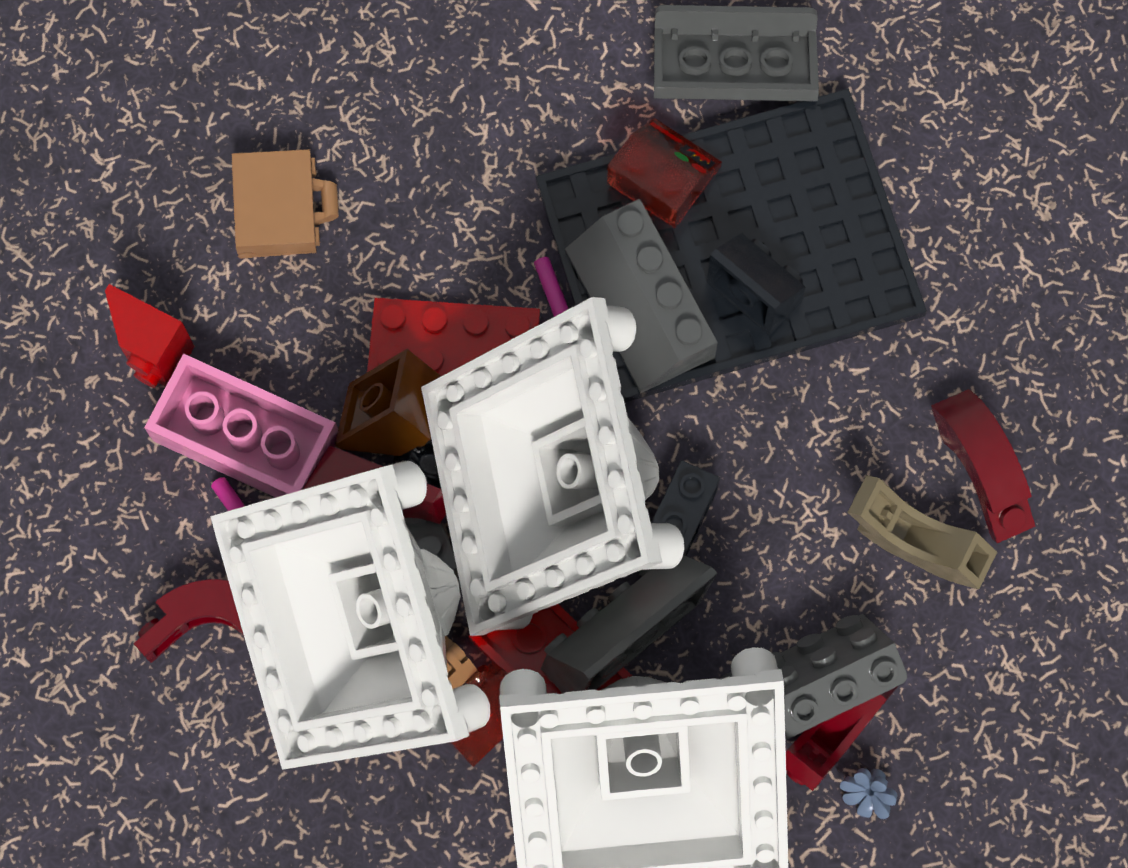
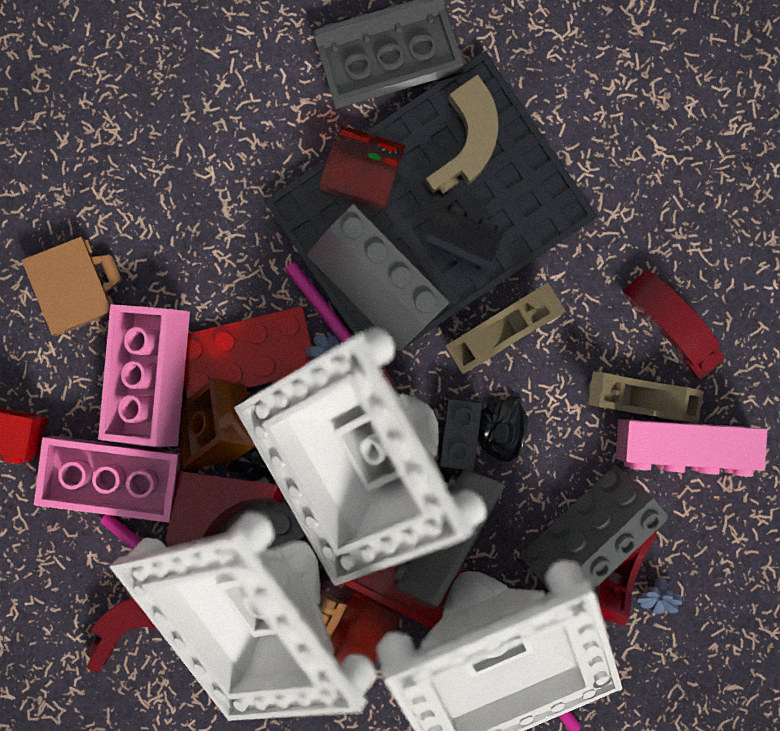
camera: 20 degrees left, 15 degrees up
none -> bright pink brick [98,304,190,447]
none -> dark tan arch [425,74,498,194]
none -> dark tan arch [445,283,566,374]
none -> black hat [479,396,528,462]
none -> bright pink brick [616,419,767,476]

